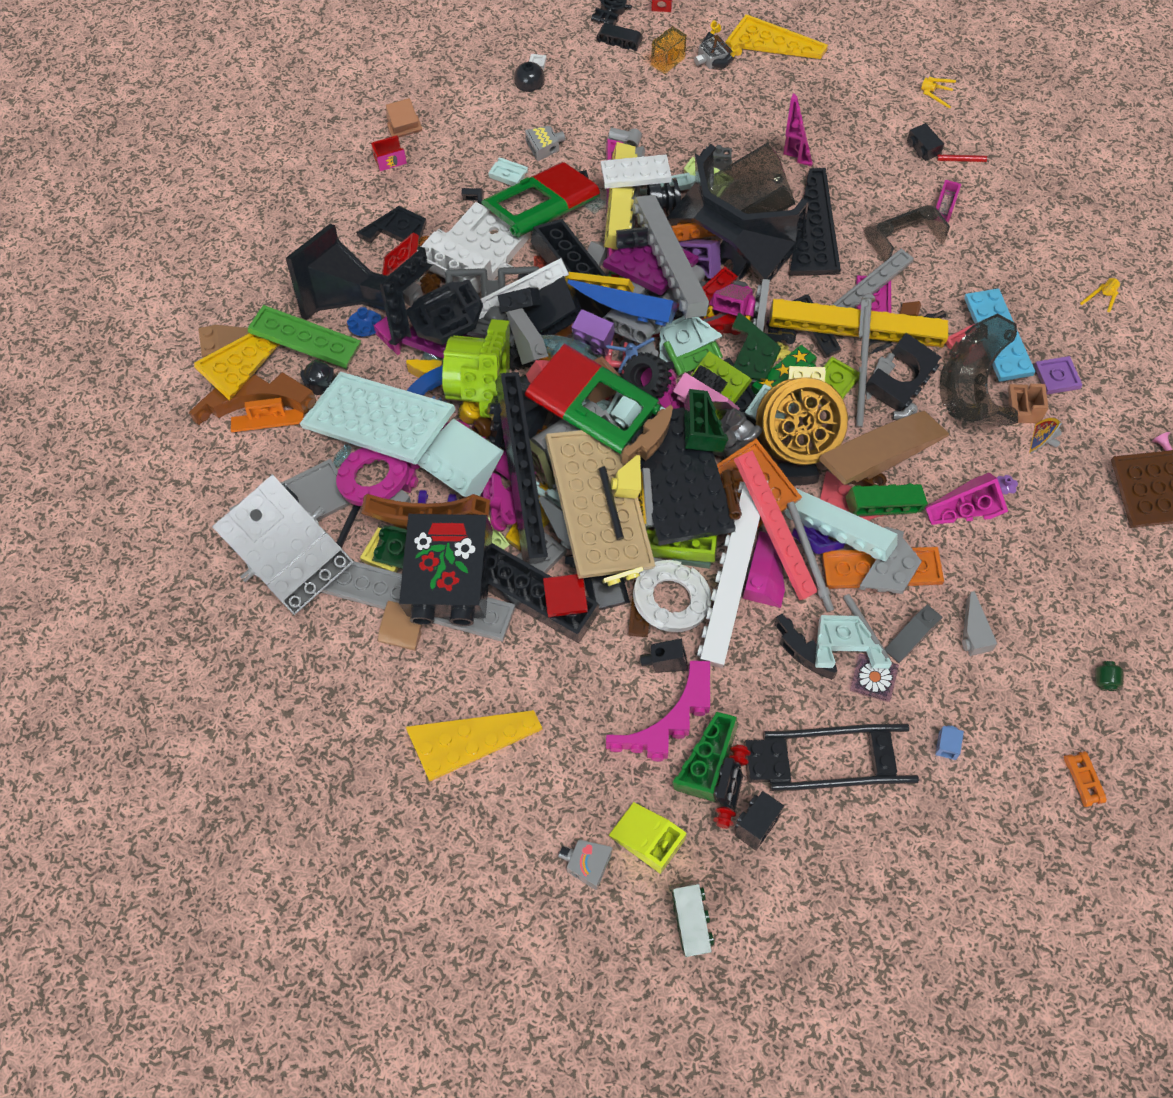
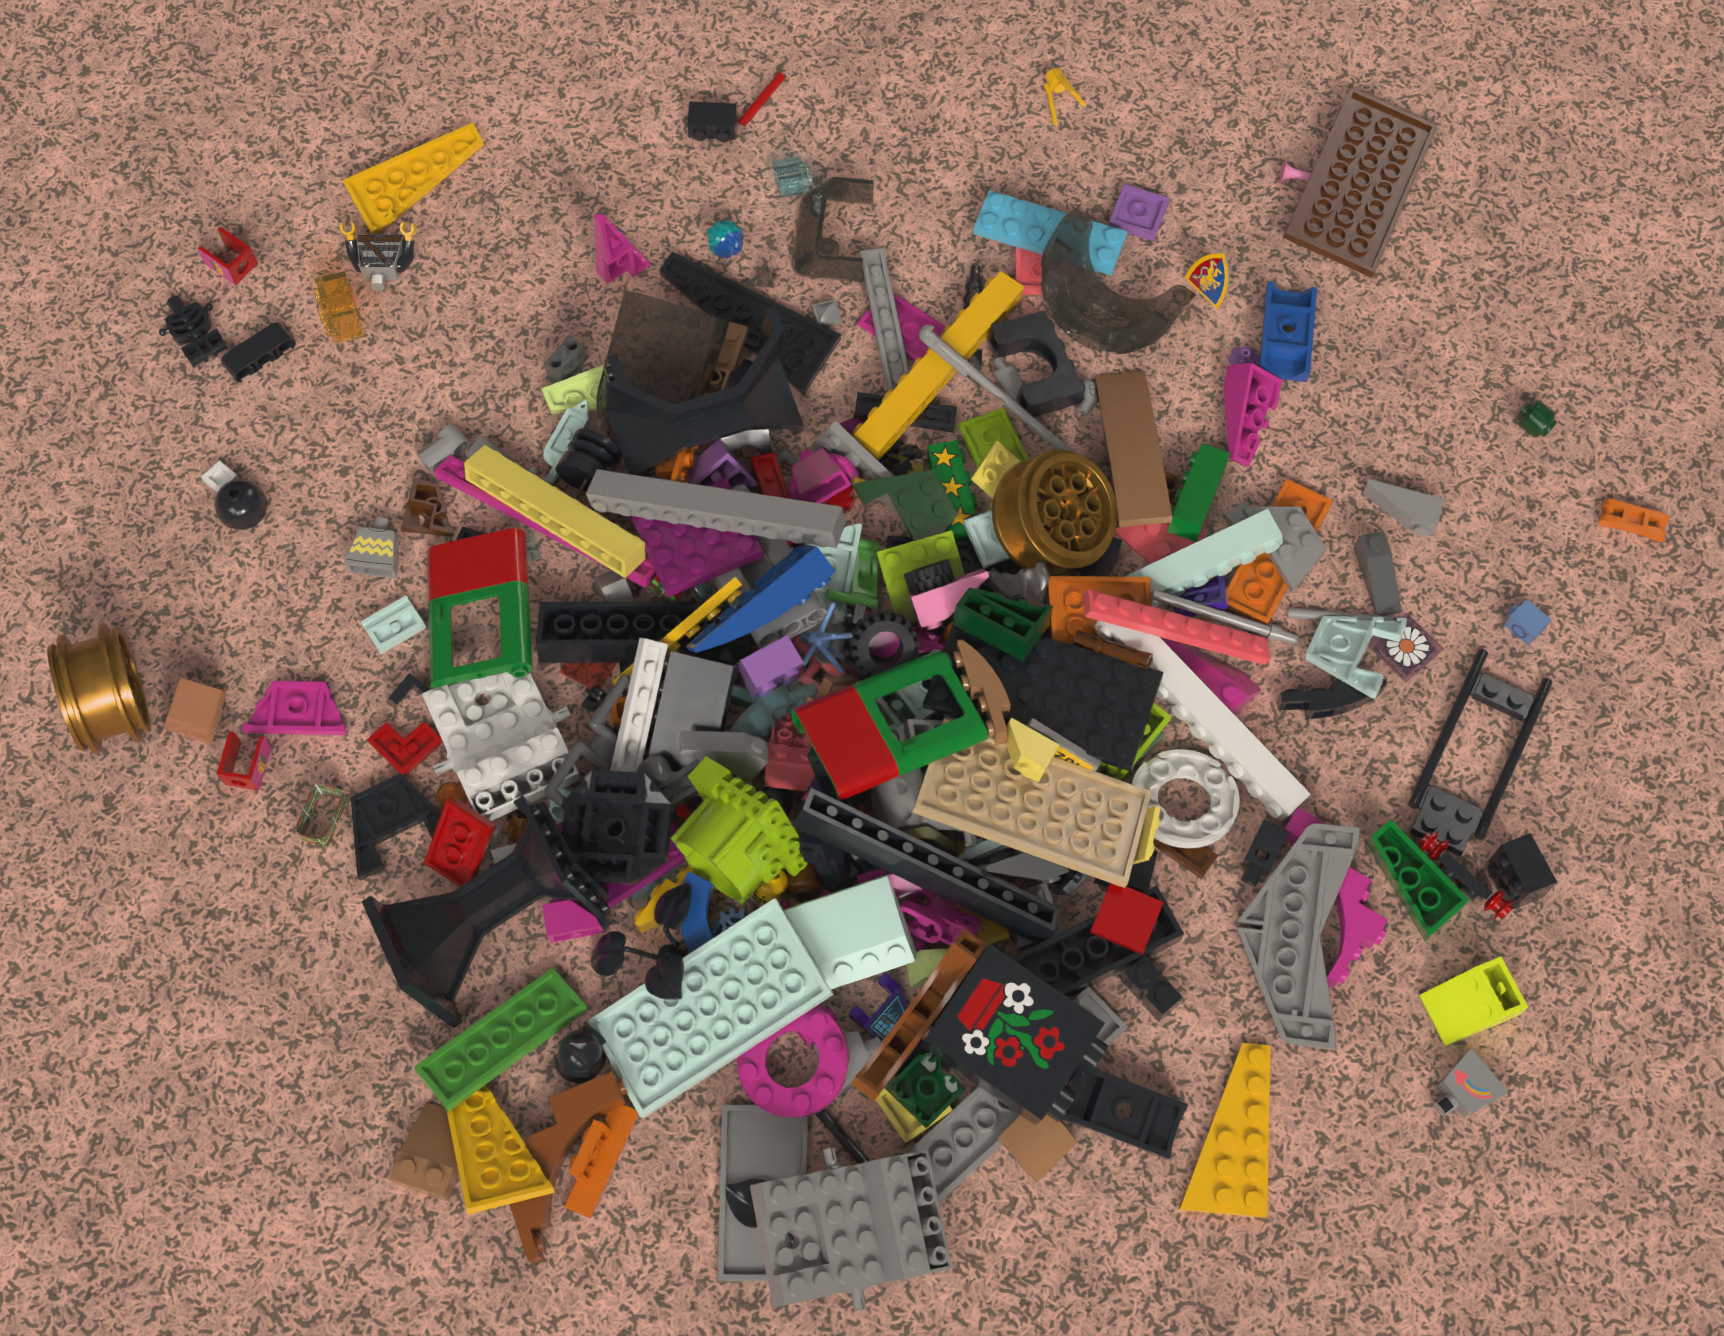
camera: 60 degrees left, 5 degrees up
clear light blue tile [333,444,352,467] -> none
blue dish [347,307,382,336] -> none
black brick [498,287,542,313] -> none
black bar [599,466,624,540] -> none
white plate [601,155,672,189] -> none
light aqua brick [610,396,643,428] -> none
black hips [616,227,648,249] -> none
wedge [669,881,714,957] -> none
dark orange tile [900,301,921,316] -> none
yellow plant [921,76,956,108] -> none
window [933,180,961,223] -> none
nougat plate [1008,384,1049,424] -> none
none -> pearl gold wheel [47,623,151,754]
none -> dark pink wing [242,681,347,735]
none -> clear piece [296,784,347,847]
none -> red plate [366,722,443,777]
none -> reddish brown slope [401,478,453,536]
none -> black plant [591,884,692,1000]
none -> piece [706,219,744,259]
none -> clear smoke piece [739,265,778,289]
none -> clear light blue brick [771,156,813,198]
none -> light grey tile [812,299,842,327]
none -> black piece [1061,1066,1188,1160]
none -> black piece [1121,955,1183,1022]
none -> light grey wing [1237,824,1361,1051]
none -> blue piece [1258,281,1317,382]

